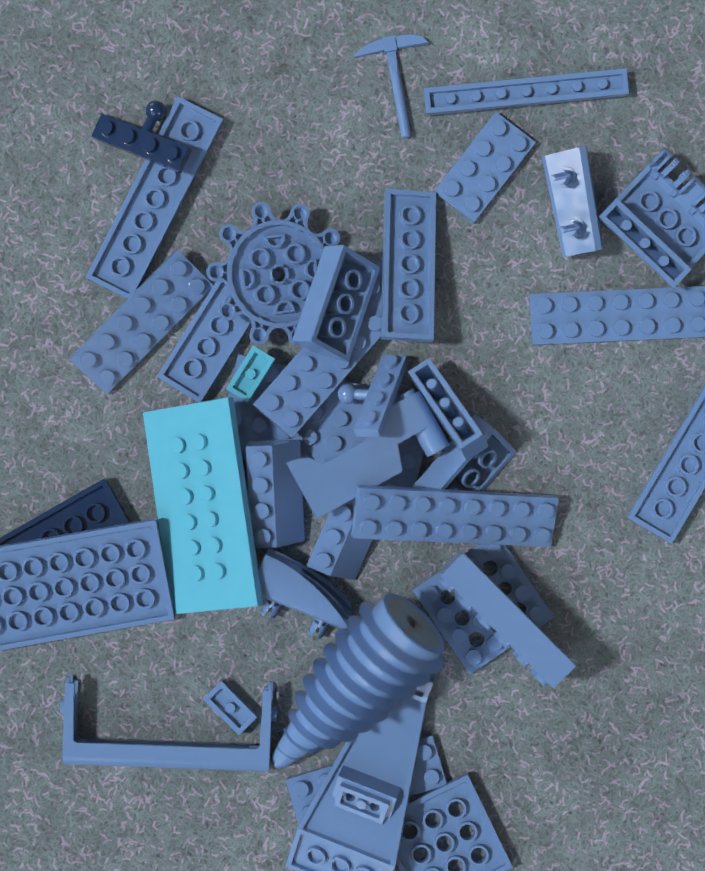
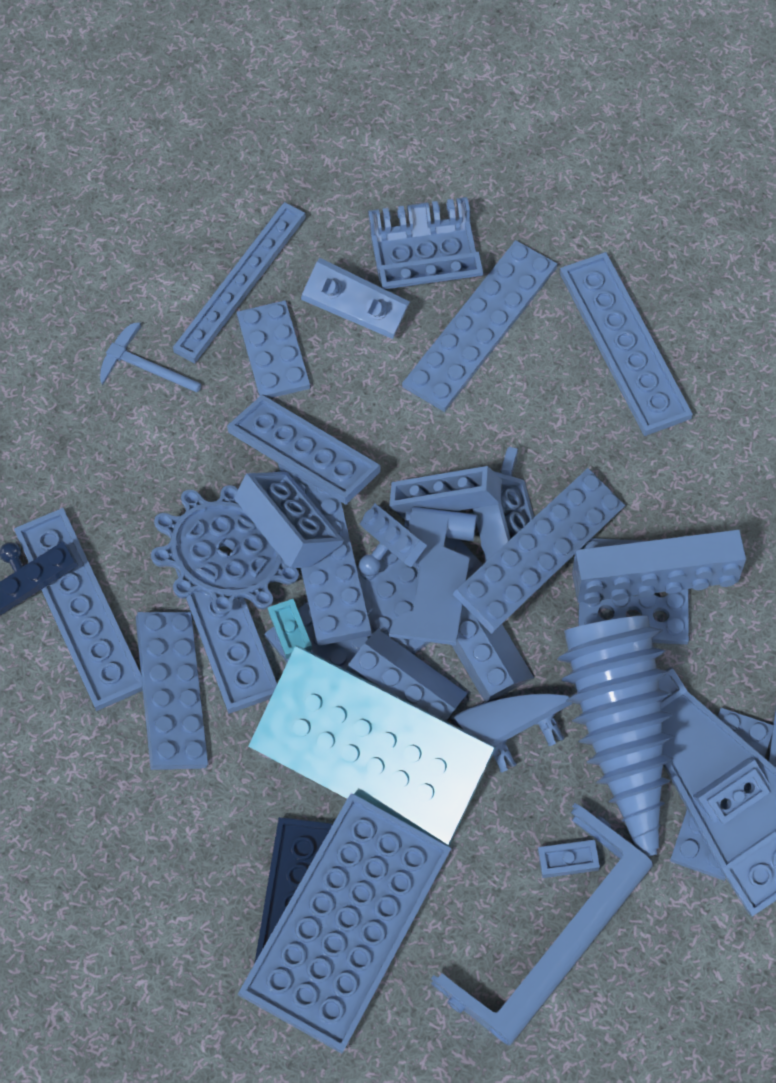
camera: 50 degrees left, 25 degrees down
none -> medium blue tile [501,447,518,476]

